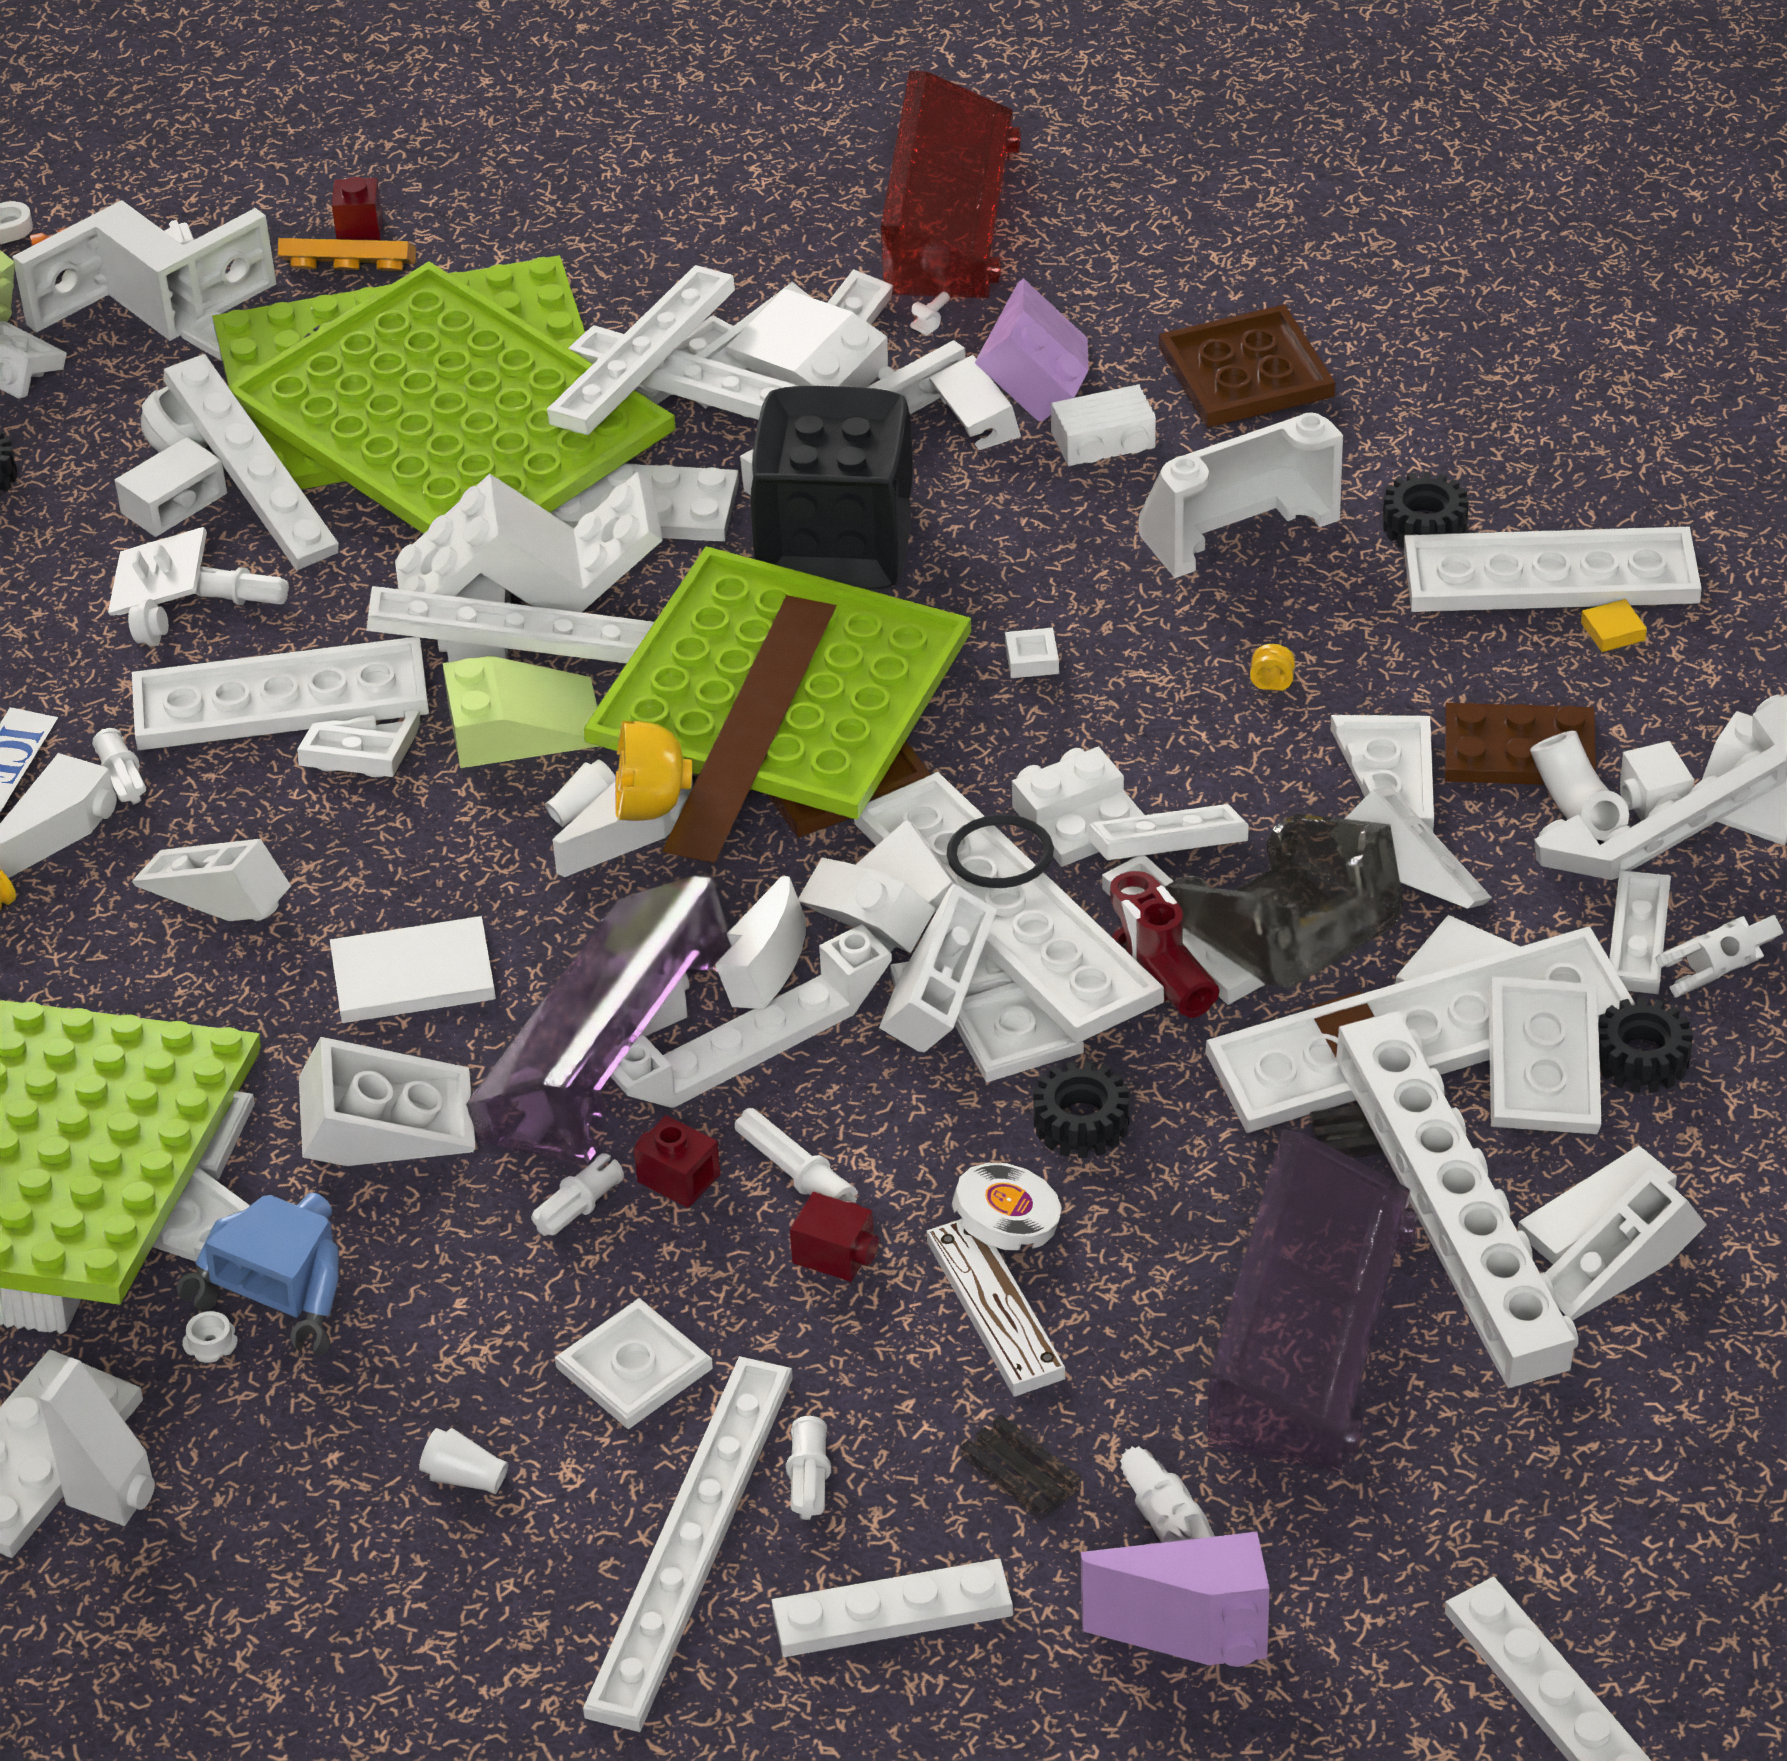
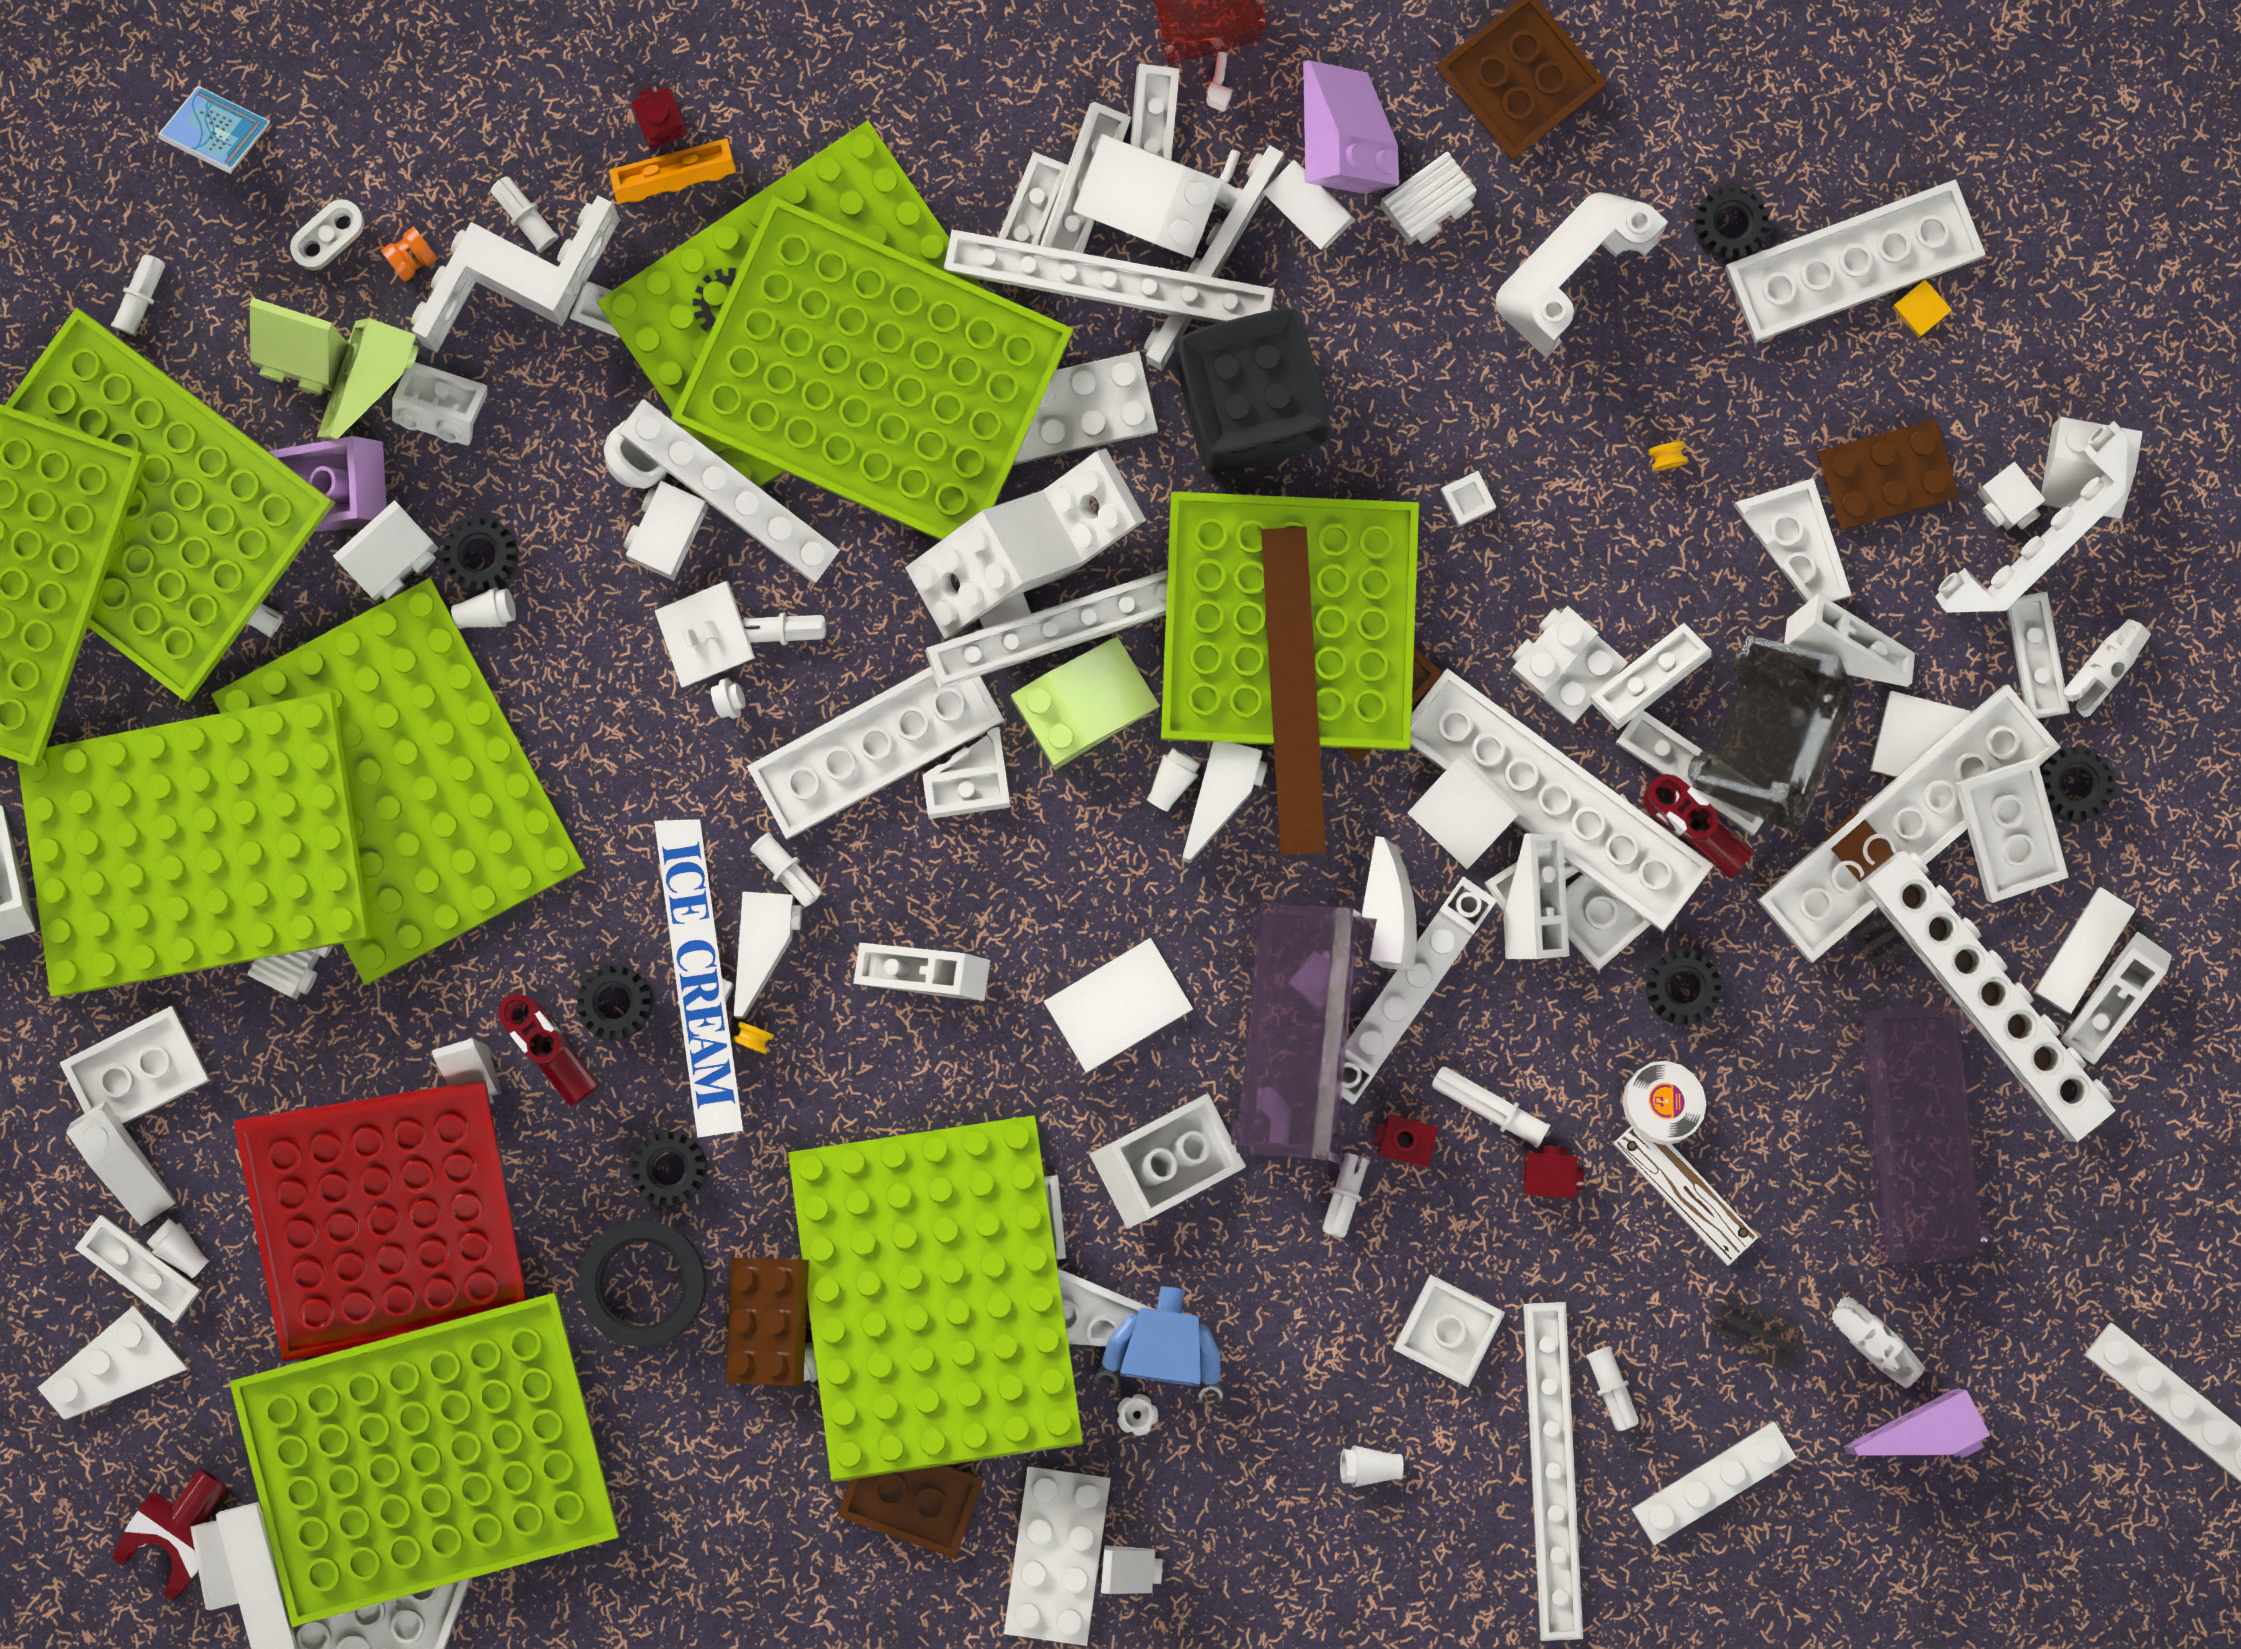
camera: 20 degrees left, 40 degrees up
white plate [547,265,735,435] -> none
yellow cylinder [615,721,692,821] -> none
white slope [798,857,936,953] -> none
black tyre [946,814,1054,888] -> none
white cylinder [1530,731,1629,841] -> none

